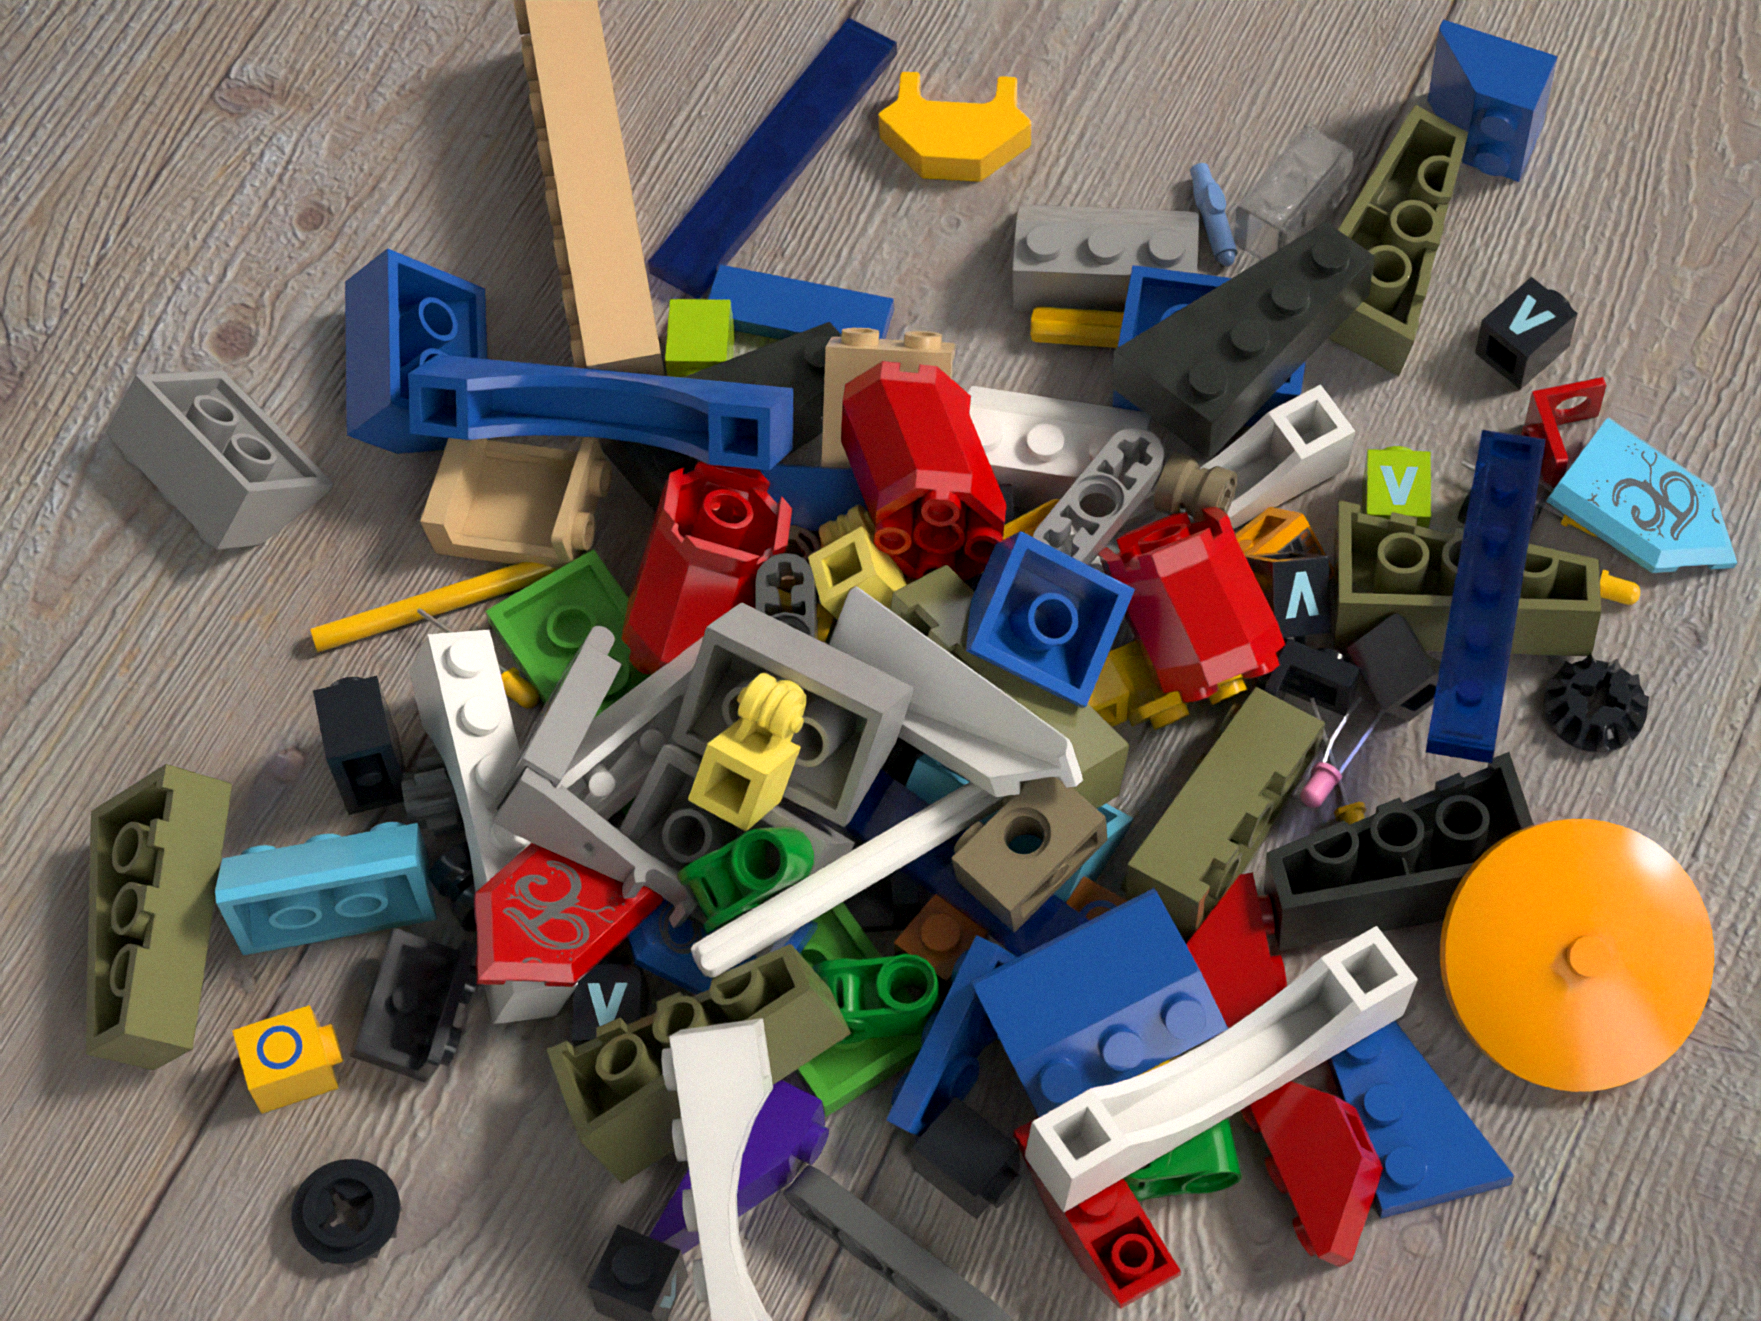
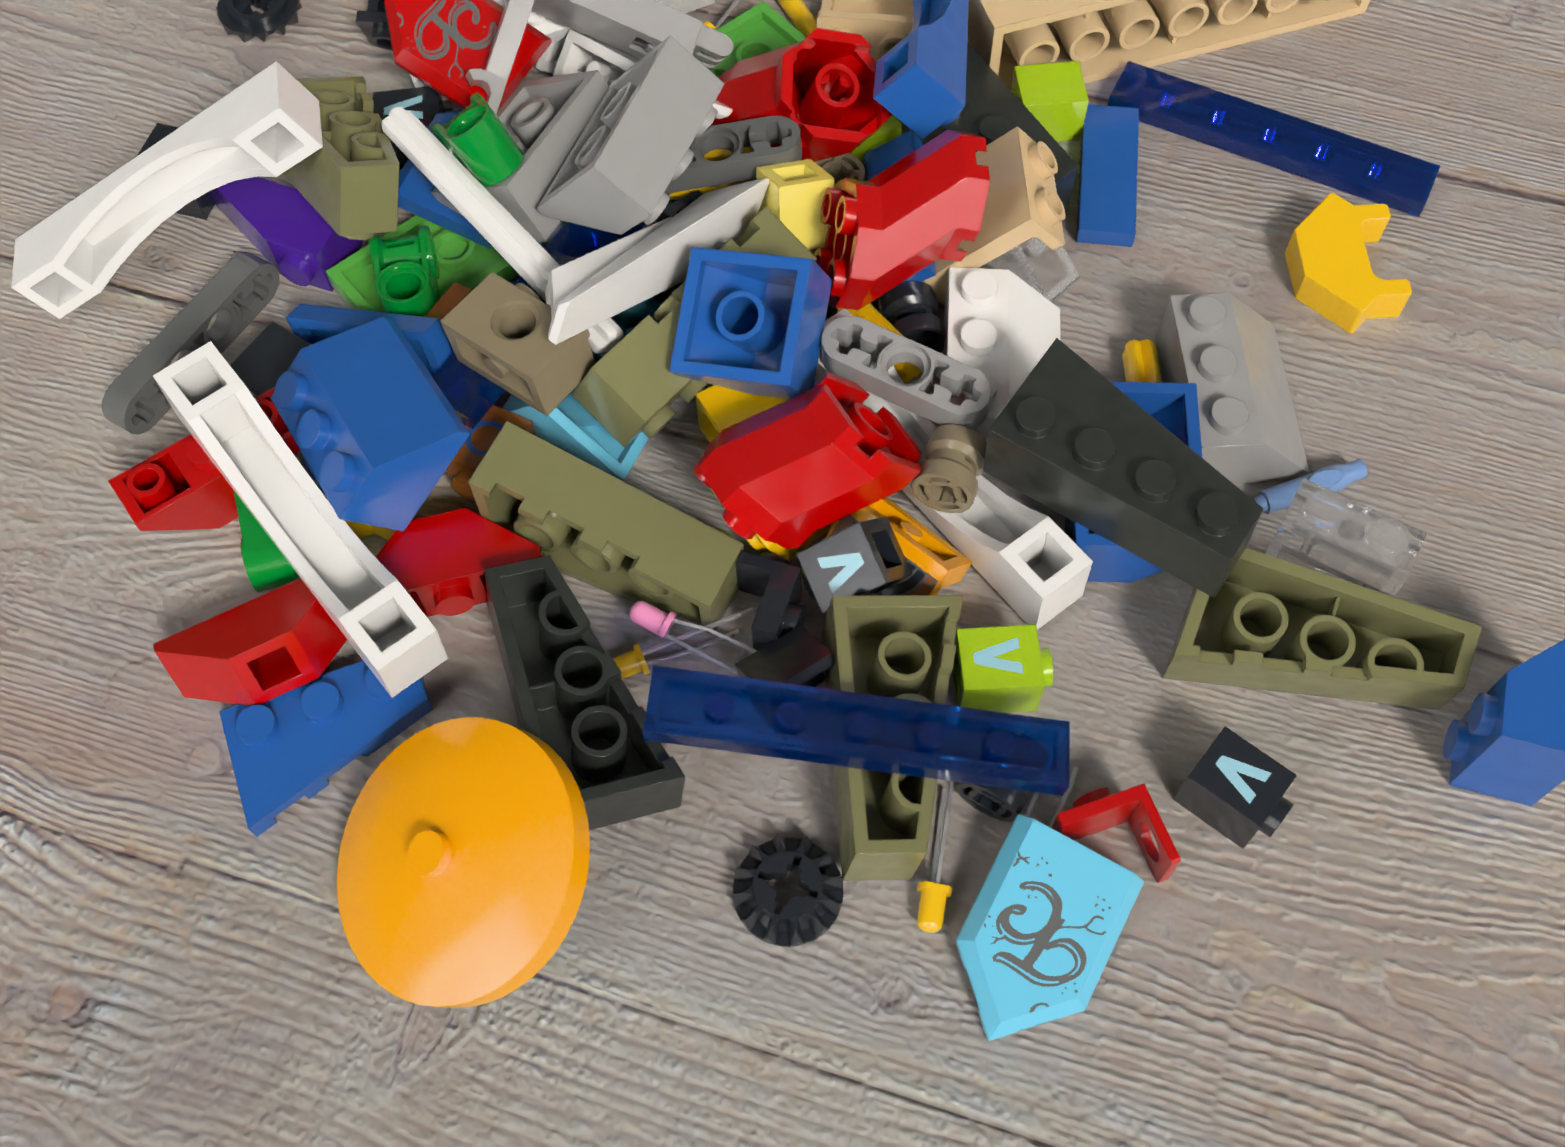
camera: 80 degrees right, 0 degrees up
light yellow brick [688,672,806,831] -> none

